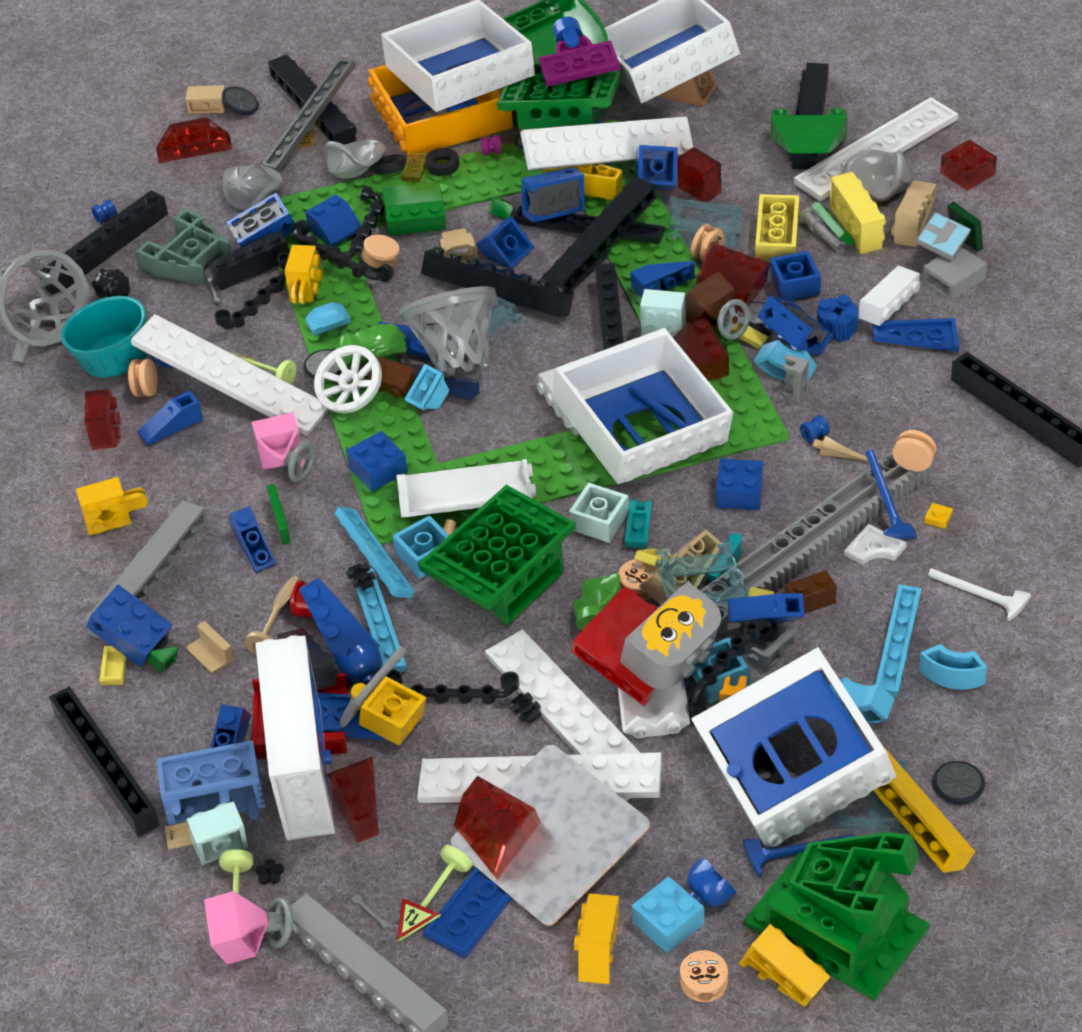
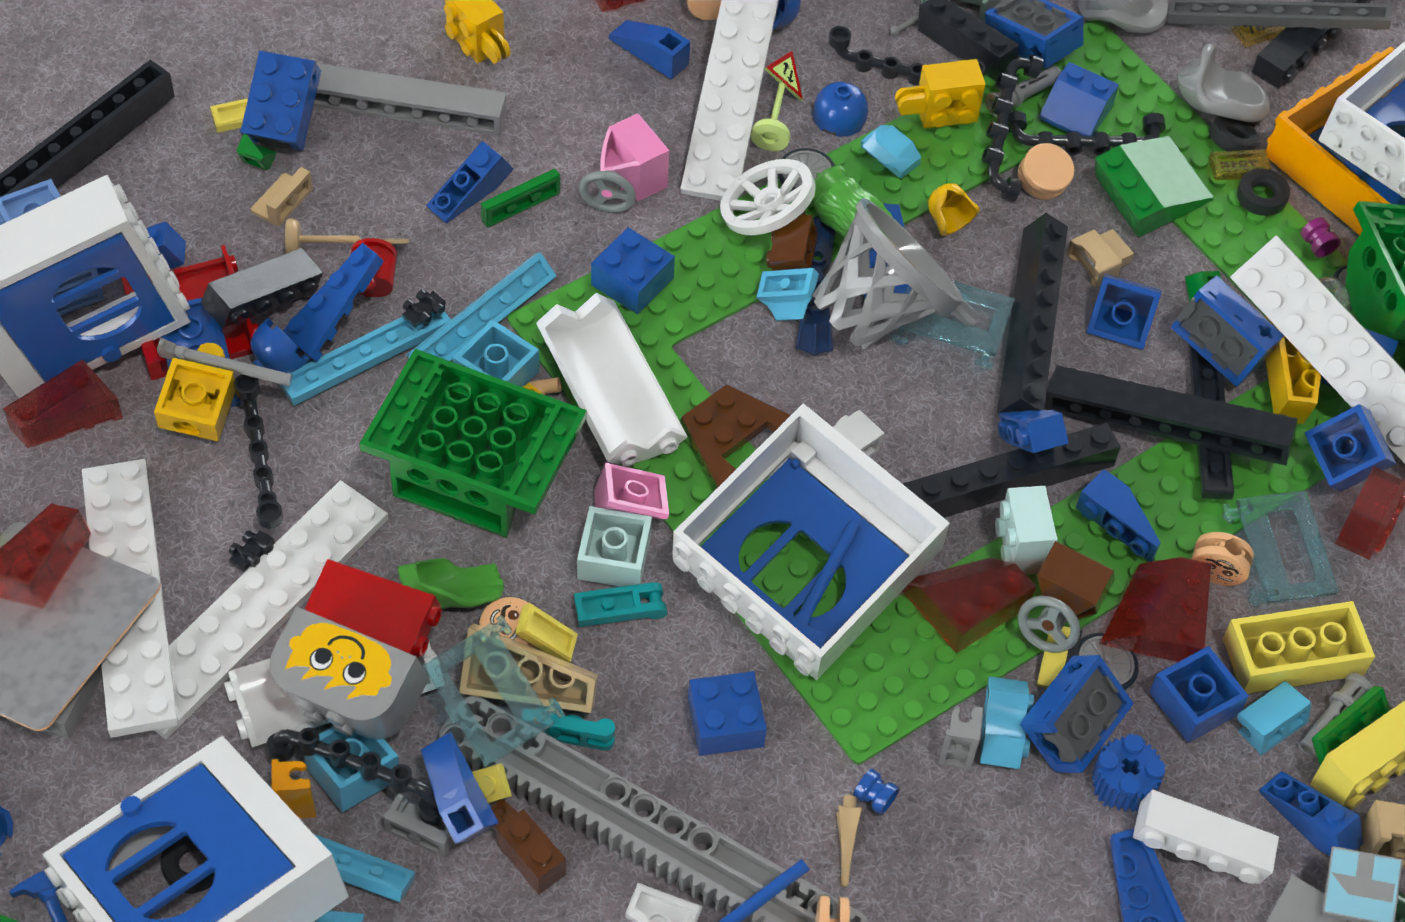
camera: 65 degrees right, 10 degrees up
none -> bright pink slope [594,463,669,519]
none -> reddish brown wing [681,384,791,489]
none -> blue cylinder [812,81,868,137]
none -> yellow hair [928,183,980,236]
none -> blue slope [997,410,1069,453]
none -> medium azure hinge [1237,681,1311,756]
none -> blue slope [1259,771,1364,856]

